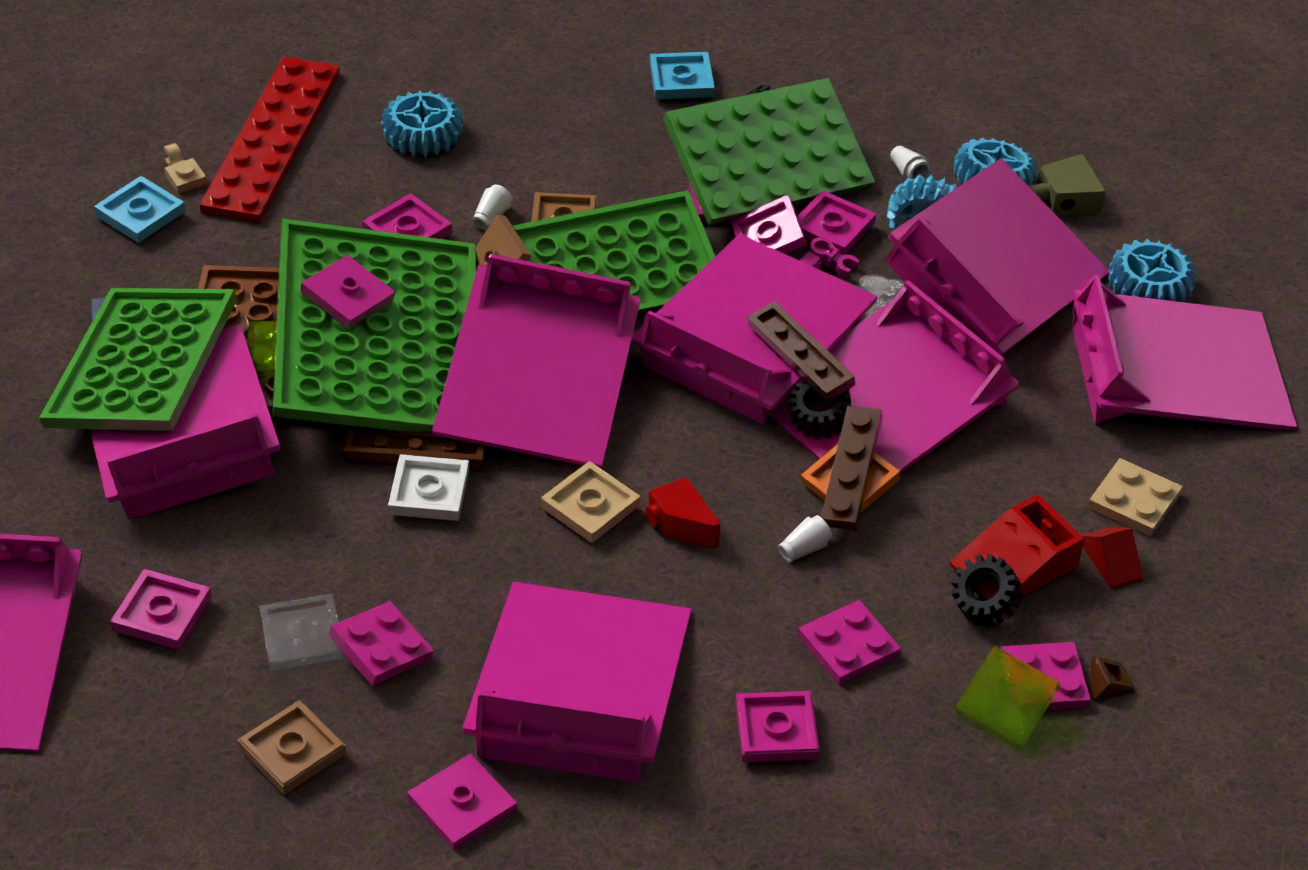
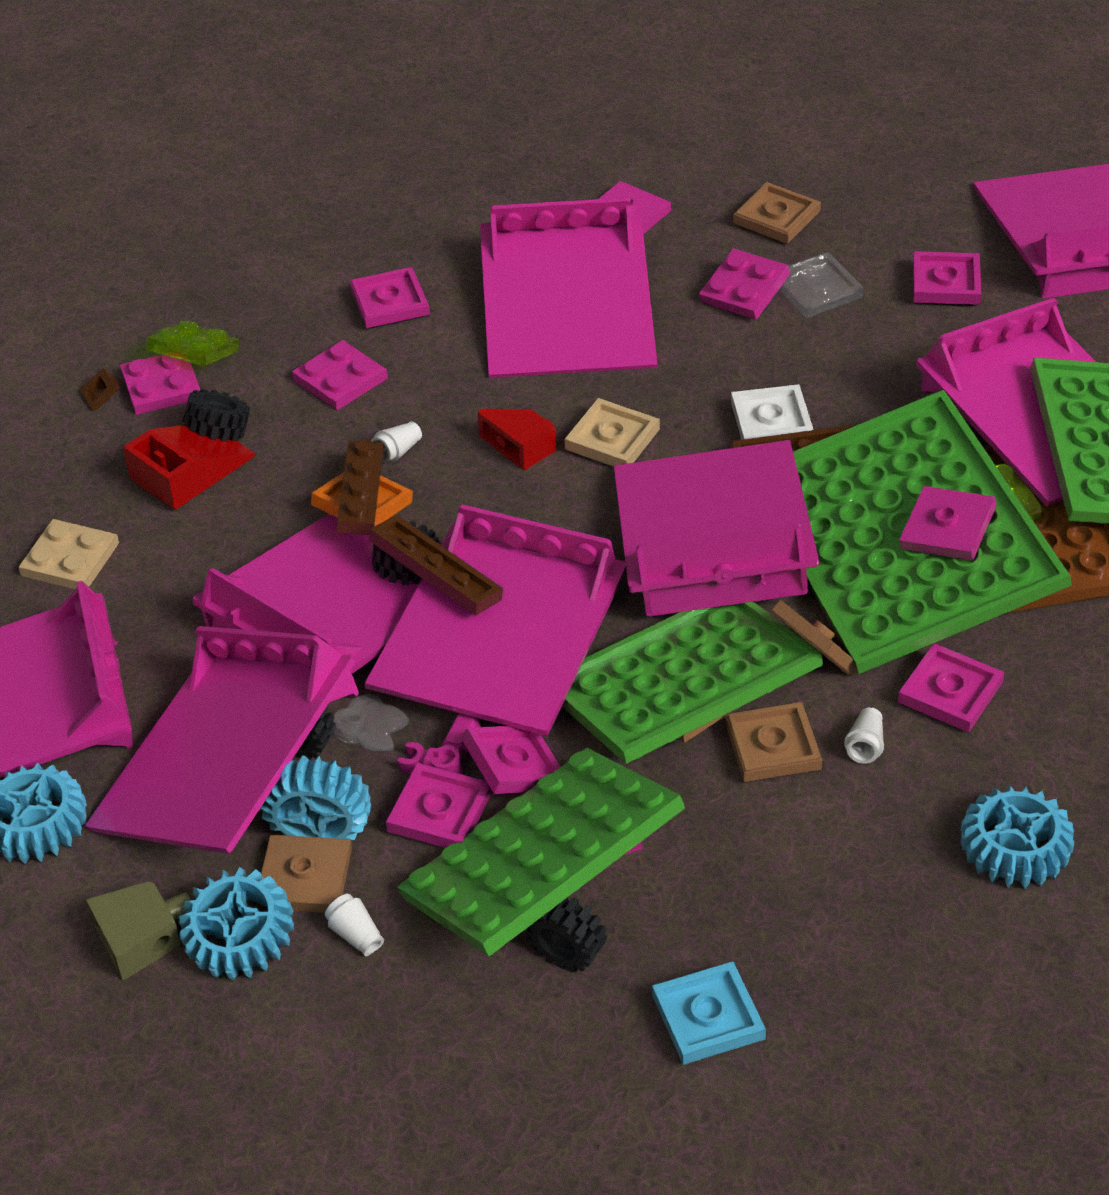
camera: 170 degrees right, 0 degrees up
red slope [1081,527,1143,589] -> none

